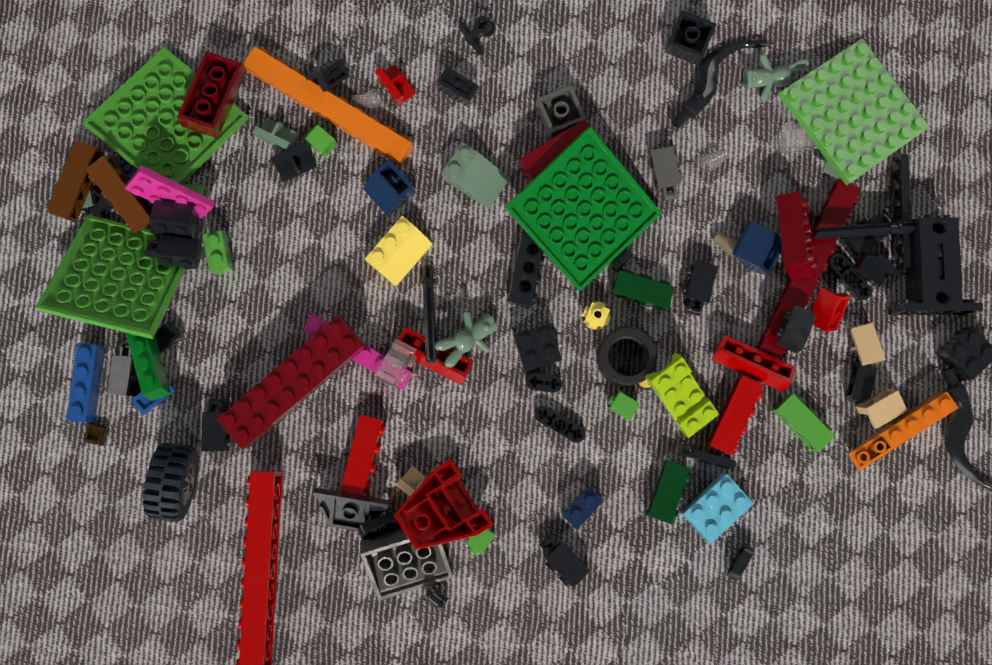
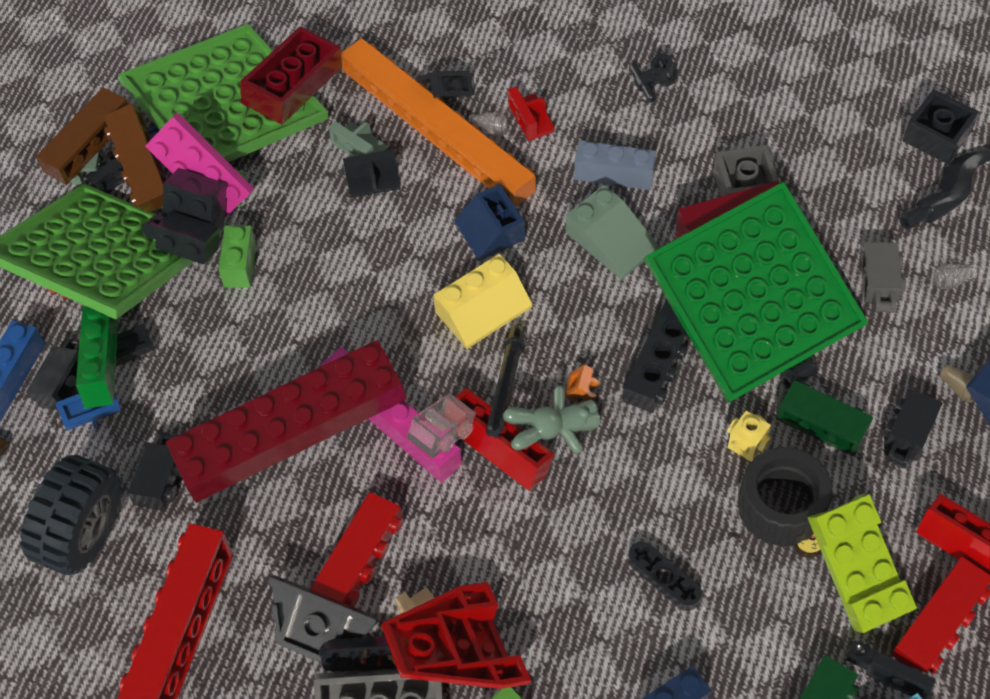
camera: 15 degrees right, 25 degrees down
bright green brick [305,125,338,158] -> none
black panel [437,67,479,108] -> none
black brick [513,323,562,373] -> none
black beam [526,373,562,393] -> none
bright green brick [608,392,640,420] -> none
none -> orange tile [565,364,600,402]
none -> sand blue brick [574,140,656,190]

